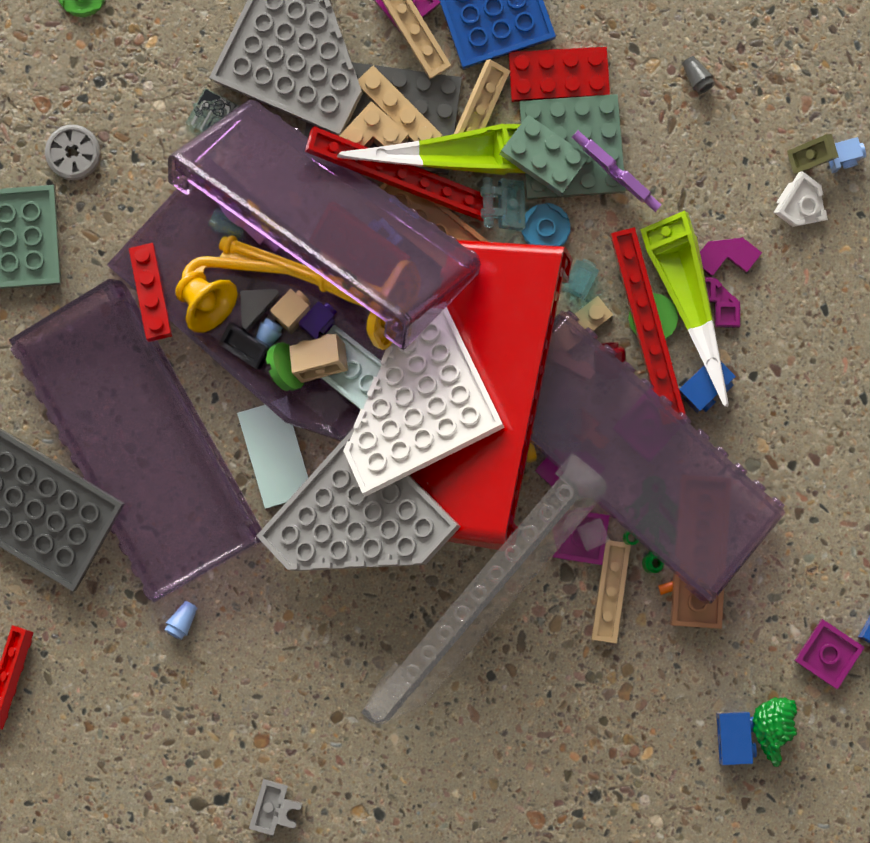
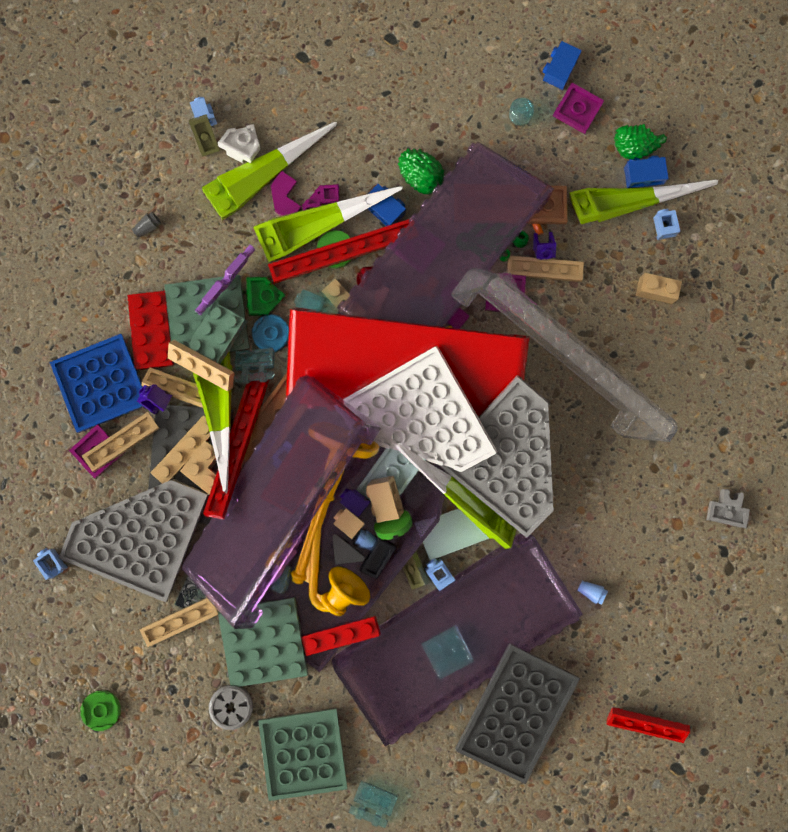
camera: 90 degrees left, 0 degrees up
none -> dark purple window [137,384,173,414]
none -> tan plate [139,595,219,647]
none -> tan plate [168,340,234,391]
none -> lime plate [202,122,337,220]
none -> sand green plate [218,597,309,687]
none -> green plate [246,277,286,316]
none -> lime plate [395,445,517,549]
none -> olive plate [397,547,430,590]
none -> green piece [398,148,446,194]
none -> clear light blue plate [421,625,474,680]
none -> light blue window [424,558,455,591]
none -> clear light blue head [509,98,534,126]
none -> dark purple window [533,232,556,260]
none -> lime plate [569,180,718,224]
none -> tan brick [636,273,682,304]
none -> light blue brick [653,209,680,240]

